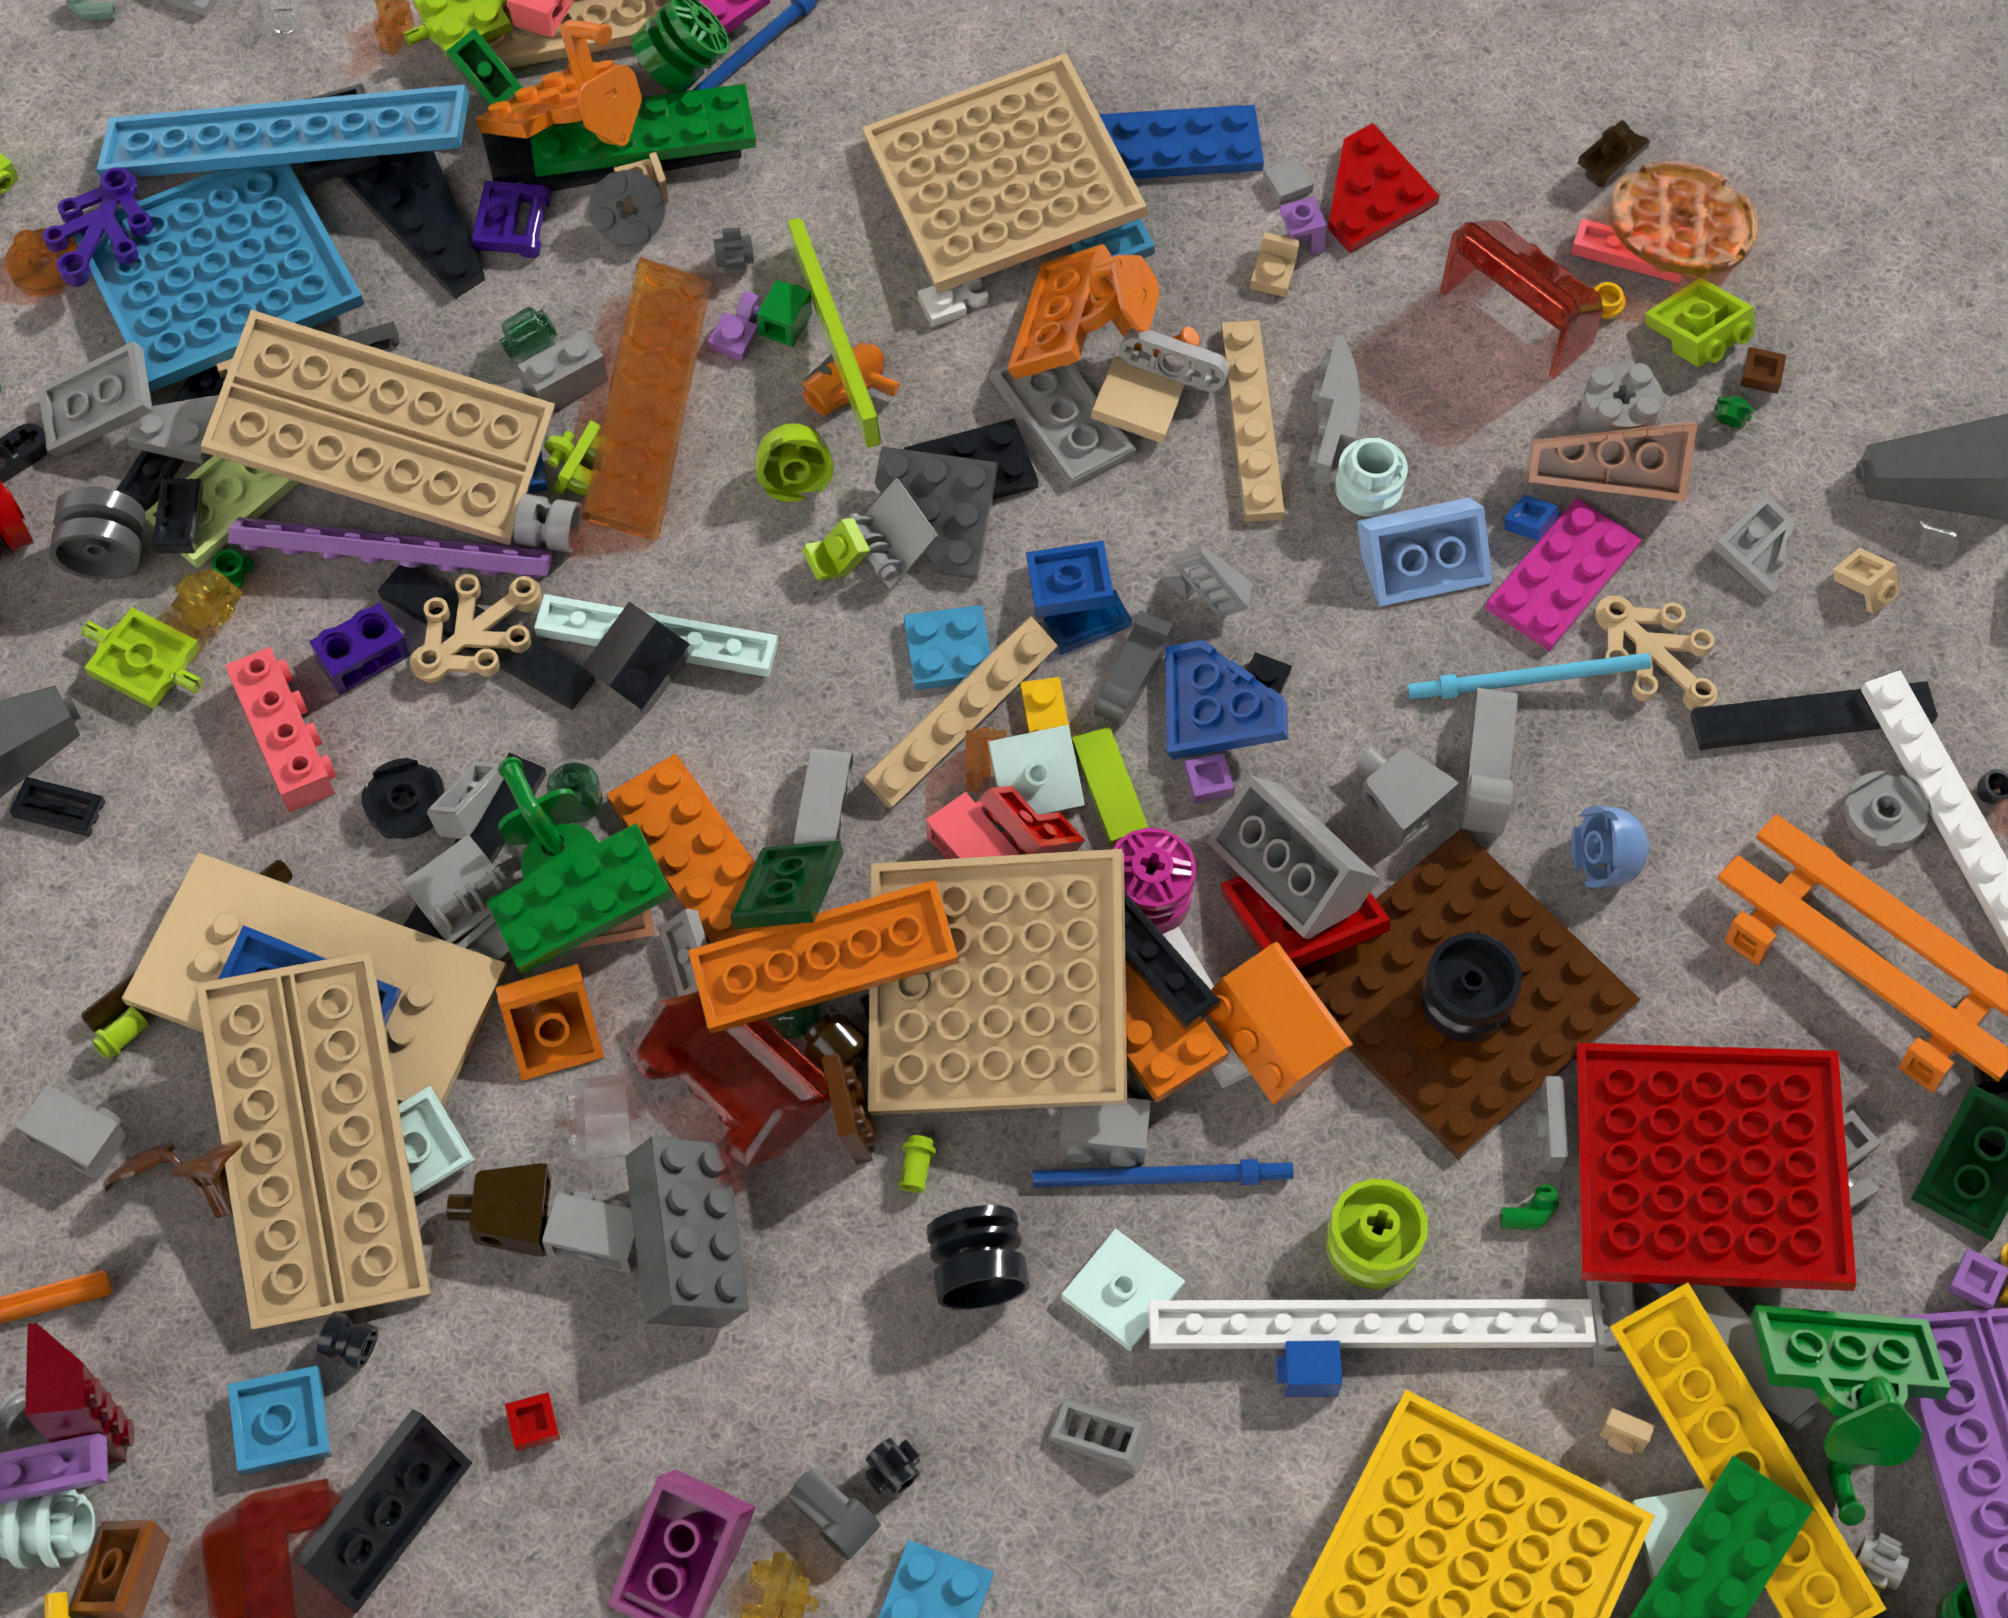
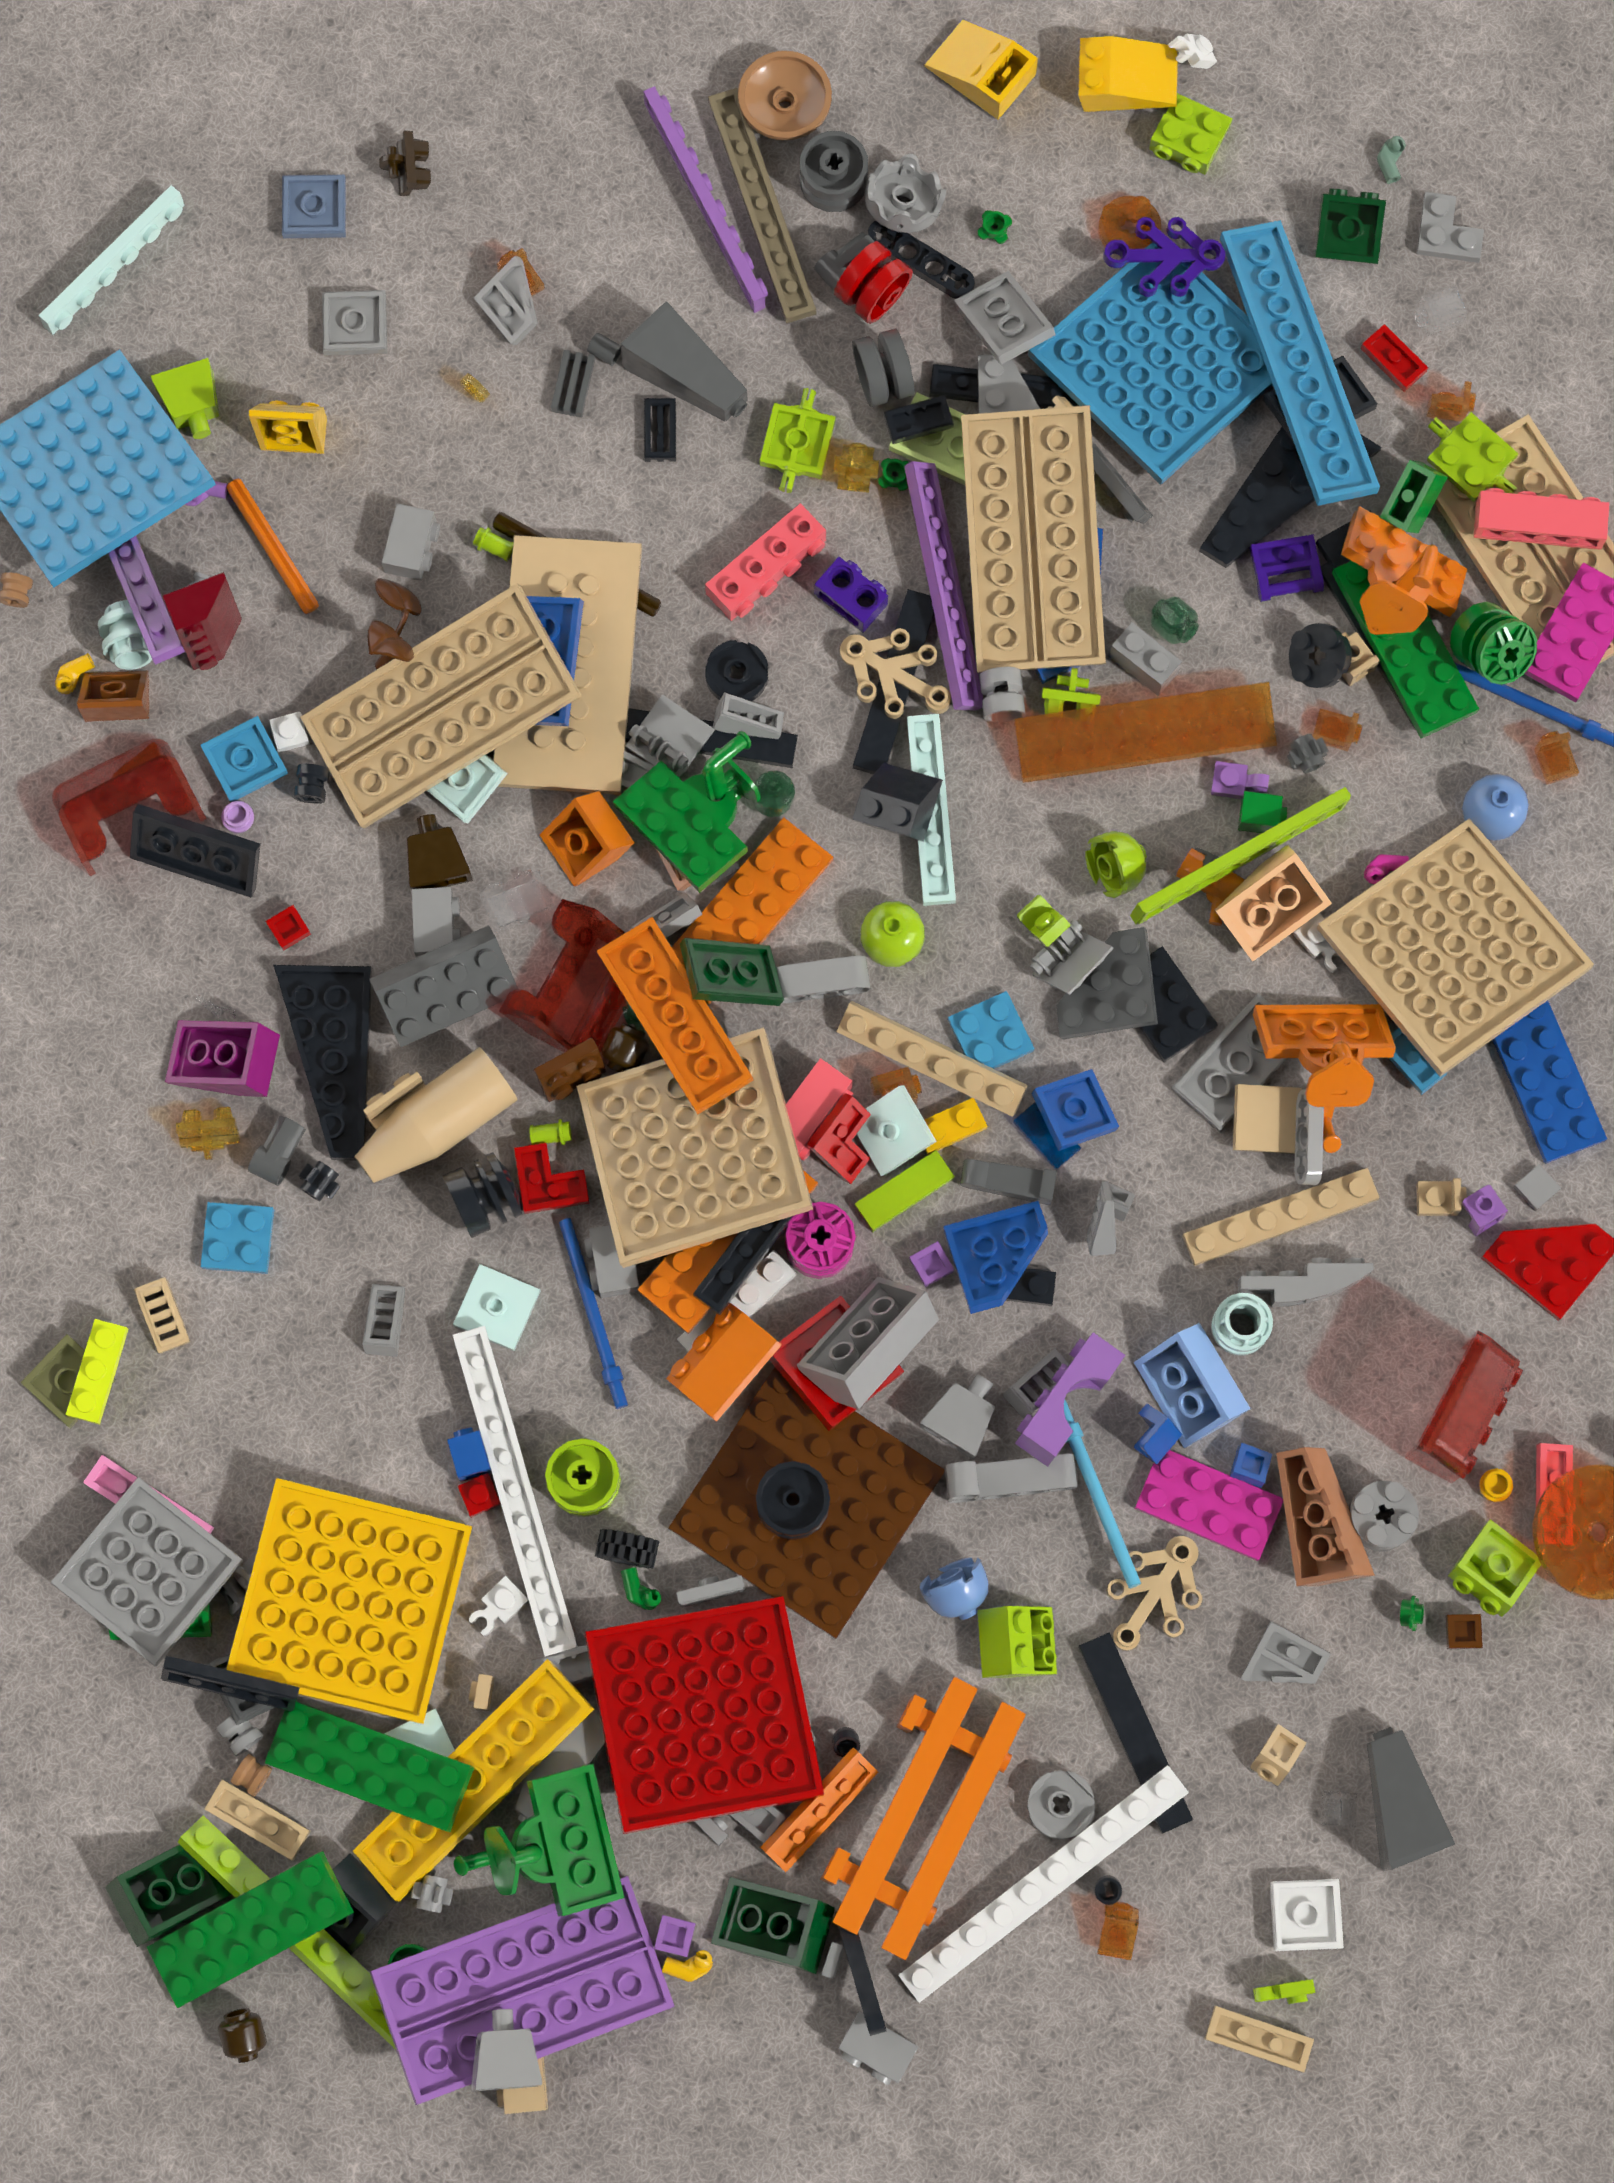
camera: 75 degrees right, 15 degrees up
none -> lavender plate [221,801,254,833]
none -> white plate [269,711,310,753]
none -> black wing [273,965,372,1161]
none -> tan piece [355,1047,518,1183]
none -> red plate [458,1473,501,1518]
none -> white plate [469,1576,529,1636]
none -> red plate [514,1143,590,1214]
none -> black tyre [595,1529,659,1569]
none -> orange plate [760,1748,879,1872]
none -> black hinge [832,1727,860,1757]
none -> lime cylinder [861,901,925,967]
none -> lime slope [977,1606,1057,1678]
none -> light grey slope [1003,1348,1070,1418]
none -> medium lavender arch [1015,1333,1125,1467]
none -> blue panel [1134,1404,1183,1464]
none -> light nougat slope [1215,844,1332,962]
none -> clear orange bracket [1312,708,1363,752]
none -> dark green plate [1315,188,1386,264]
none -> red plate [1360,324,1429,392]
none -> dark pink arm [1364,854,1409,885]
none -> medium blue cylinder [1462,774,1529,840]
none -> clear orange bracket [1534,731,1579,785]

